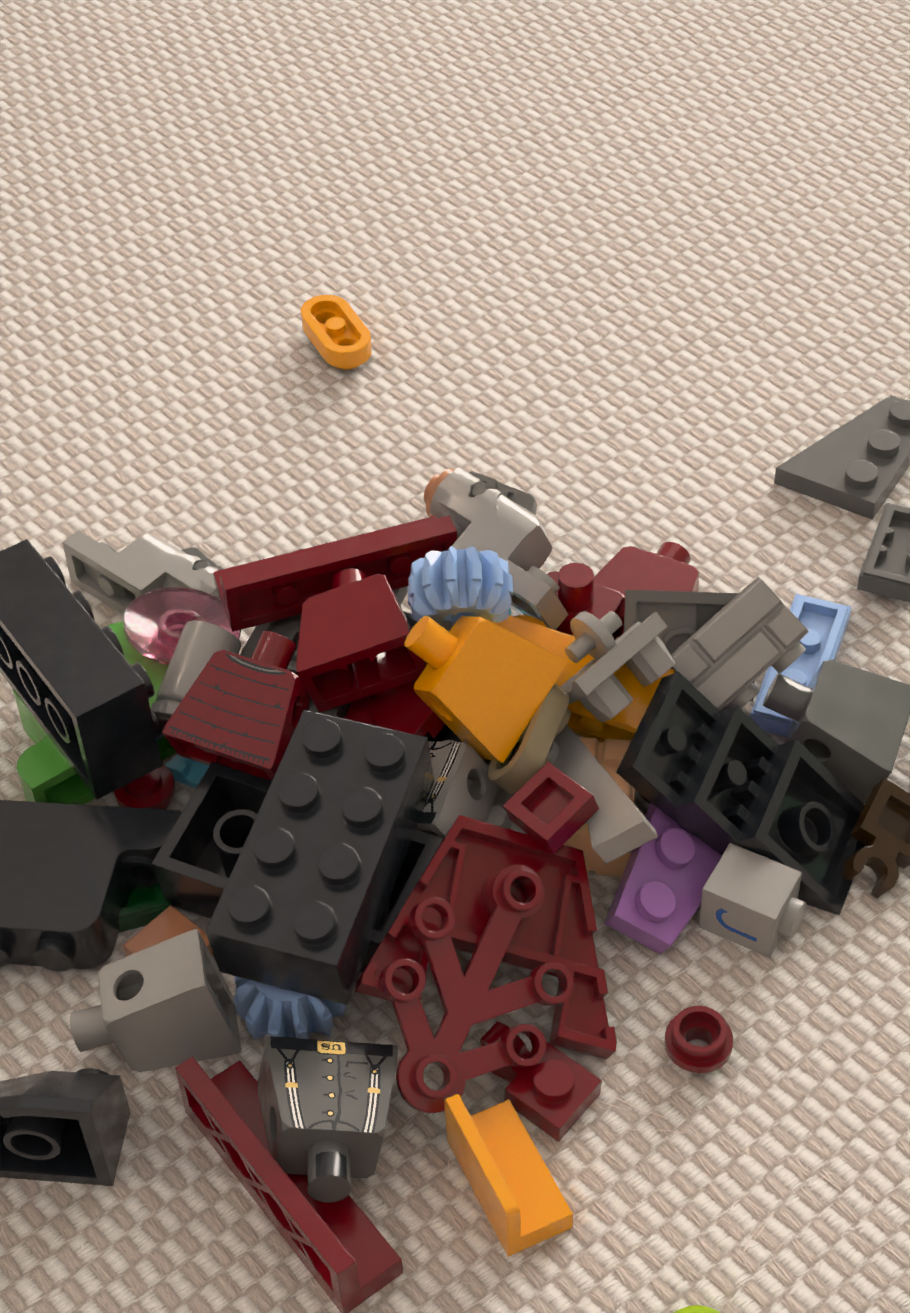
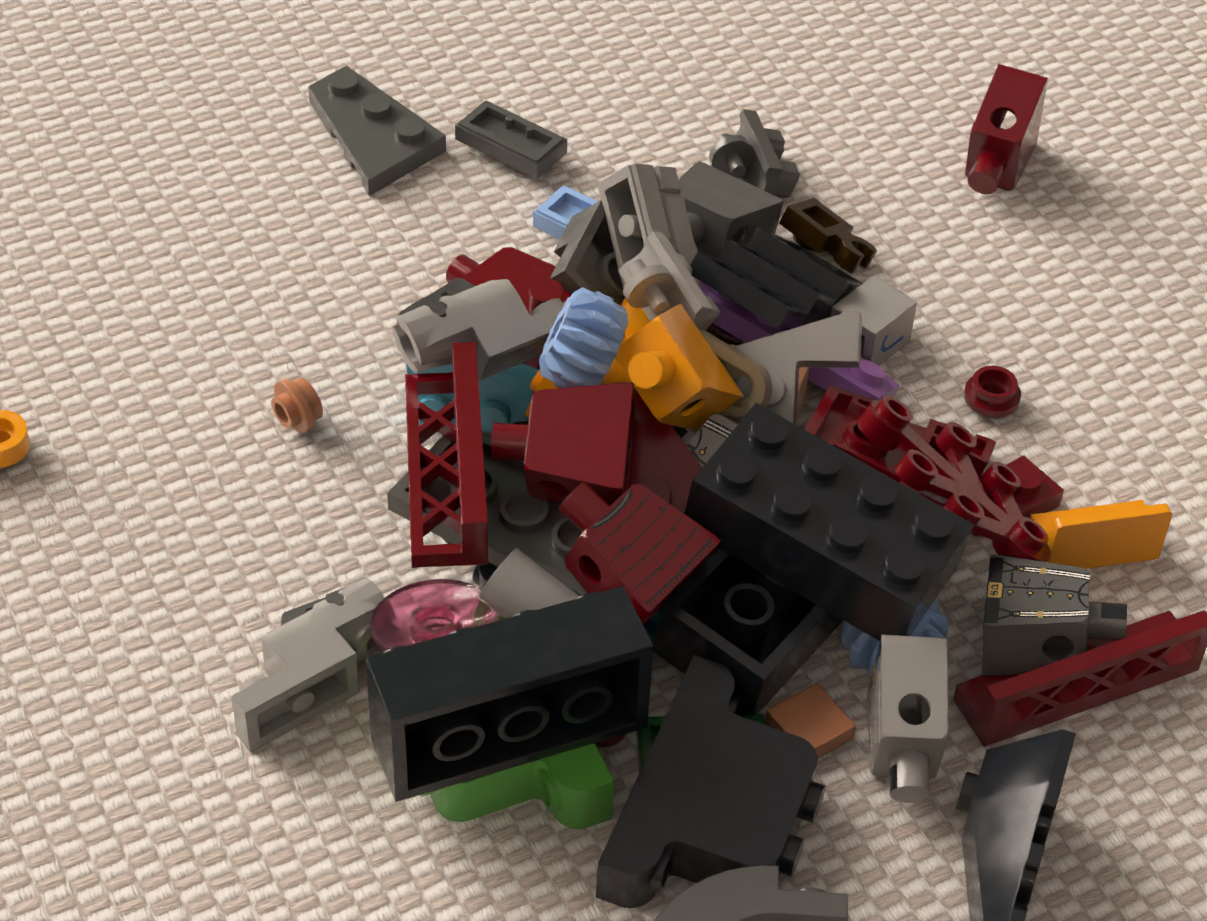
camera: 80 degrees left, 0 degrees up
dark red plate [503,761,599,854] -> none

